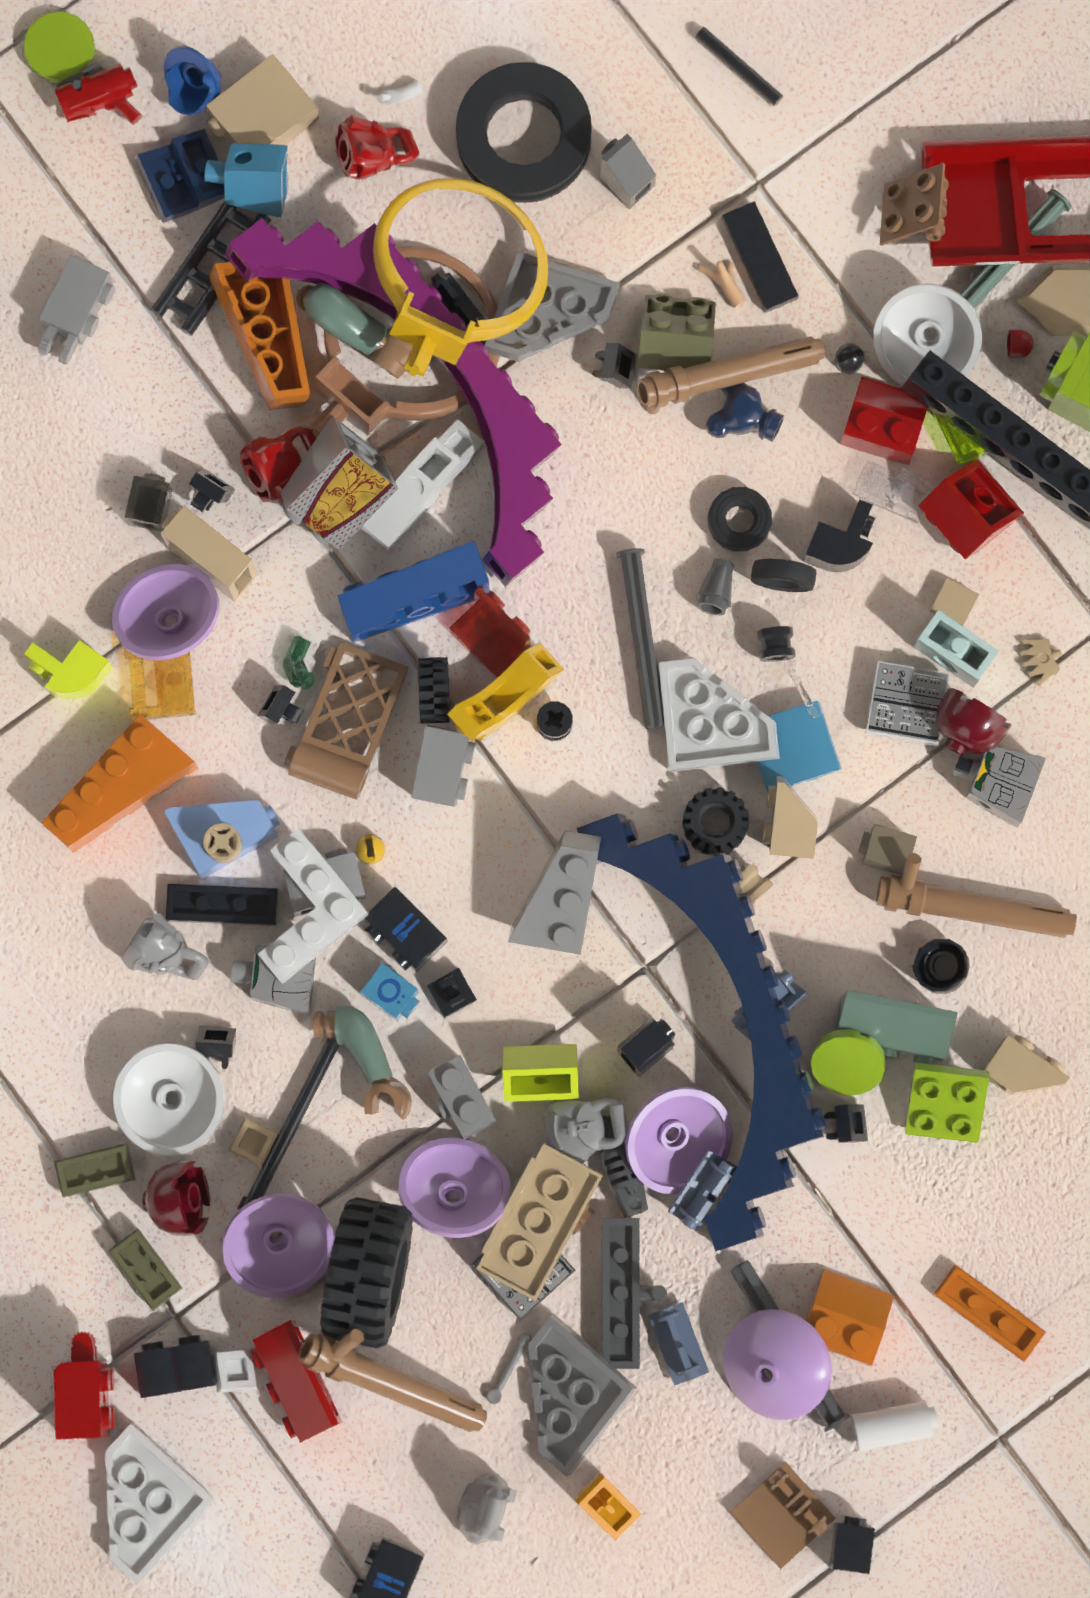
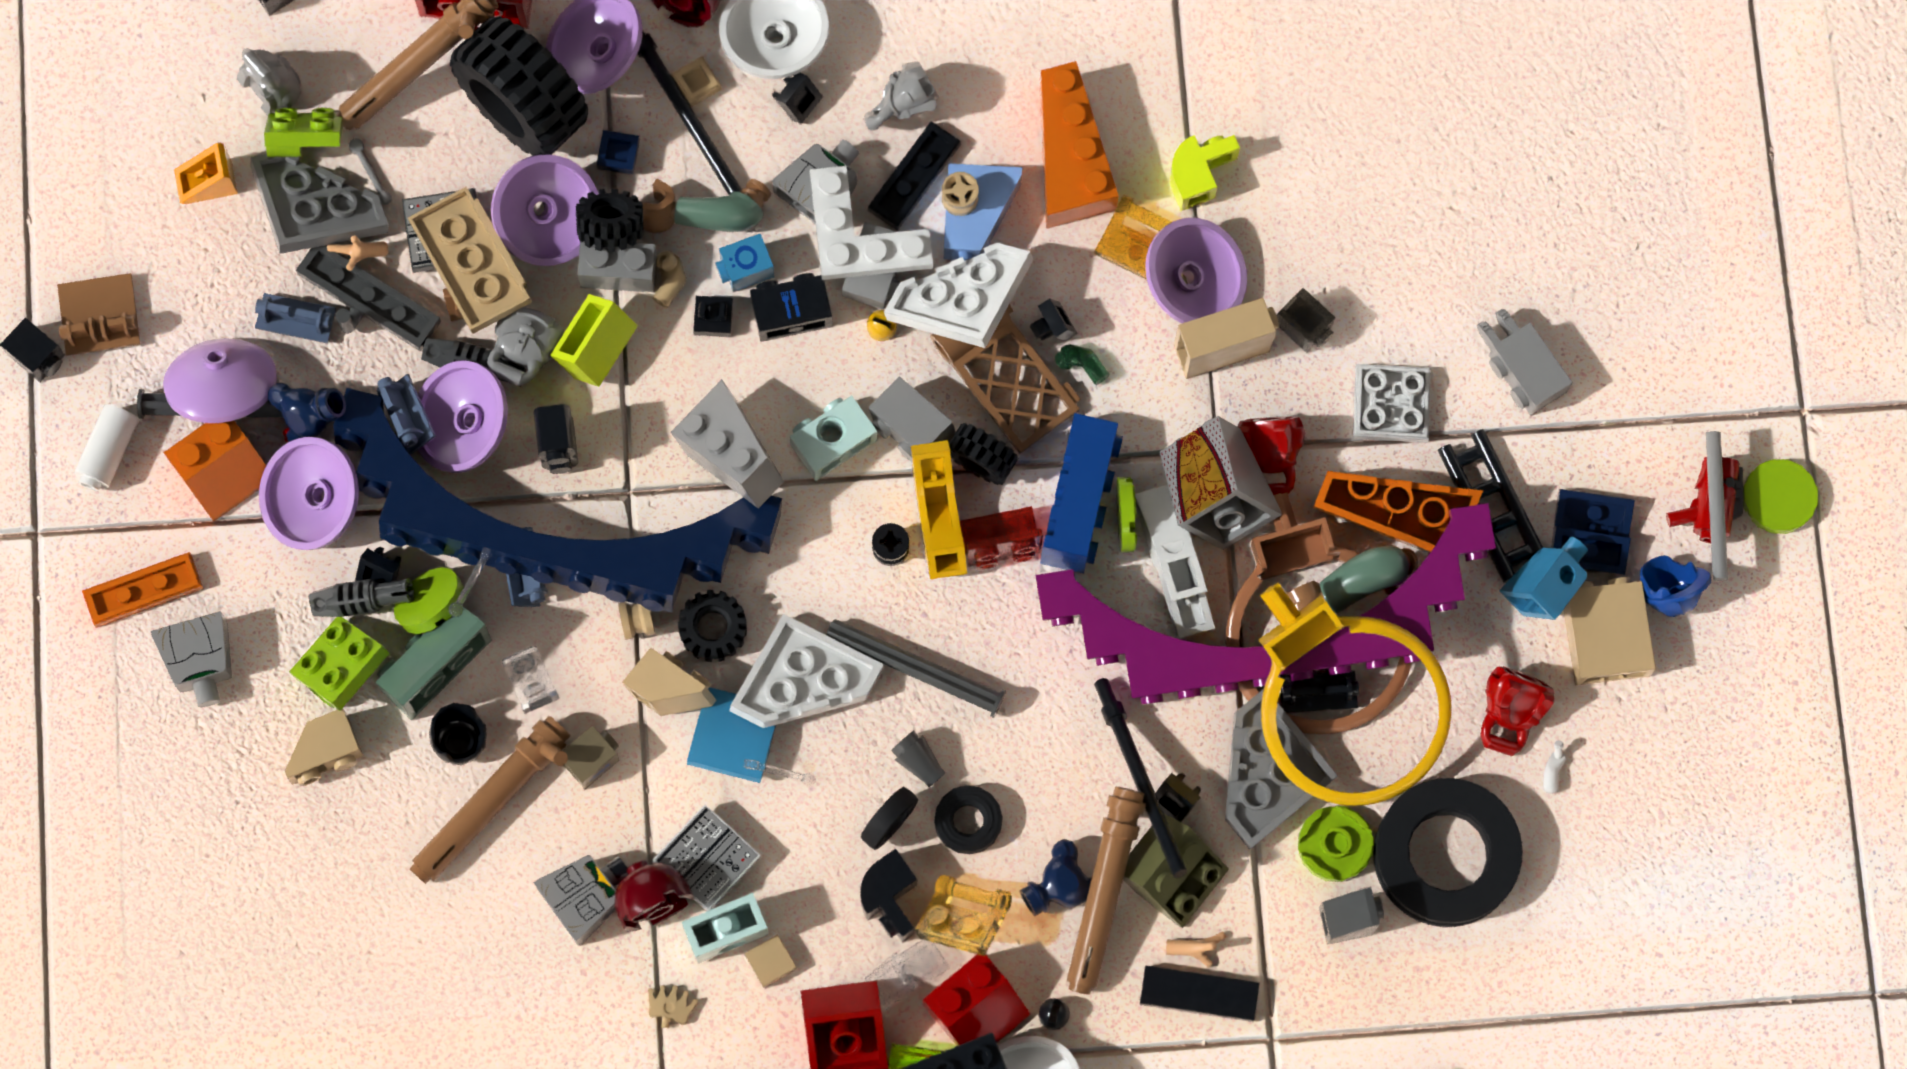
camera: 120 degrees right, 5 degrees down
black tile [189,470,235,513] -> none
black wheel [757,626,796,662] -> none
none -> light grey torso [151,611,232,707]
none -> lavender dish [259,437,359,550]
none -> lime plate [264,108,343,157]
none -> dark blue animal [267,383,346,443]
none -> dark grey hinge [308,578,414,617]
none -> light nougat bar [327,235,388,271]
none -> clear hinge [449,547,492,617]
none -> clear bracket [502,645,560,714]
none -> black tyre [576,189,644,252]
none -> dark blue plate [596,130,640,175]
none -> tan arm [653,251,686,308]
none -> light aqua brick [790,395,877,481]
none -> white plate [884,242,1033,348]
none -> clear yellow plate [914,875,1012,956]
none -> black bar [1094,678,1188,878]
none -> lime tile [1116,477,1137,553]
none -> lime tile [1298,806,1374,882]
none -> white tile [1353,364,1431,443]
none -> light grey bar [1706,431,1728,581]

